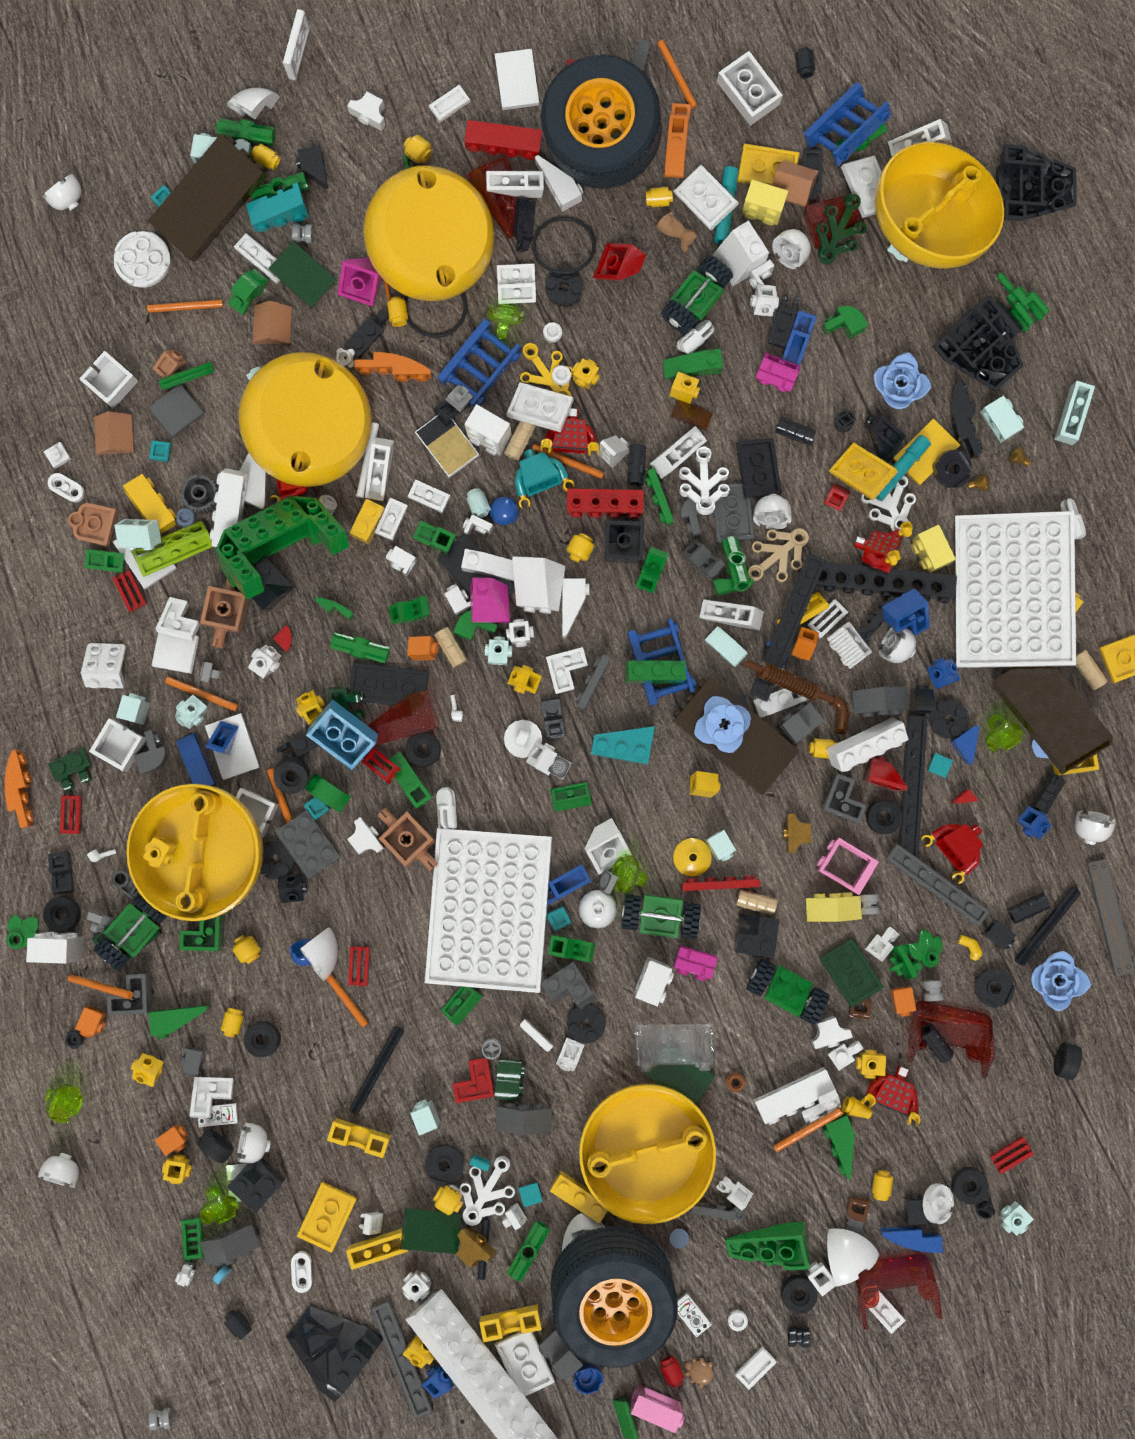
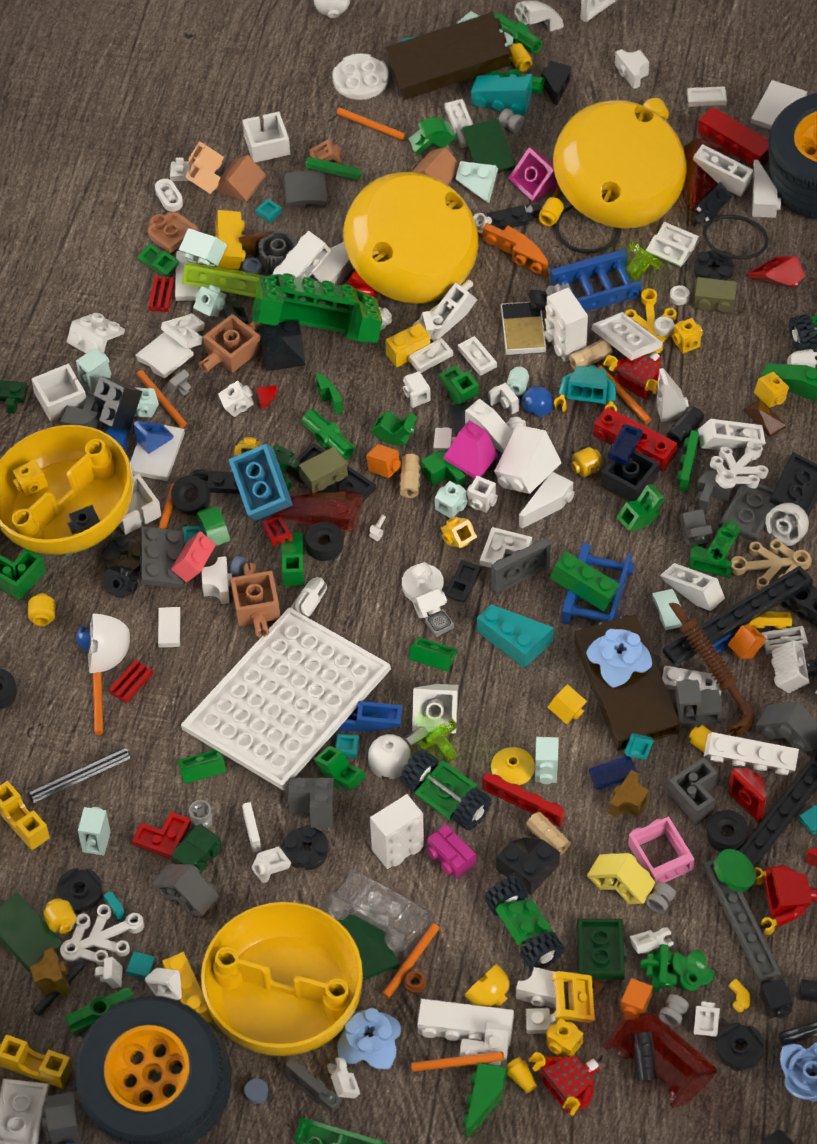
camera: 30 degrees right, 30 degrees down
none -> black brick [67,505,100,535]
none -> black slope [94,376,142,430]
none -> white slope [145,968,182,999]
none -> white tile [158,607,181,648]
none -> coral brick [171,531,216,582]
none -> light nougat brick [186,141,224,194]
none -> light aqua brick [193,284,226,317]
none -> black plate [224,294,249,325]
none -> sand blue tile [230,556,246,577]
none -> reddish brown slope [239,231,274,258]
none -> olive brick [299,447,348,494]
none -> light blue brick [337,1008,401,1069]
none -> orange bar [382,923,440,999]
none -> white tile [419,311,442,337]
none -> light aqua wing [456,161,498,203]
none -> yellow cylinder [464,964,510,1008]
none -> white plate [506,417,526,432]
none -> yellow plate [552,971,595,1023]
none -> clear blue tile [589,756,638,790]
none -> clear blue tile [607,423,643,465]
none -> teal tile [624,733,654,760]
none -> white bracket [693,1002,720,1036]
none -> olive brick [694,277,737,313]
none -> green tile [714,849,756,892]

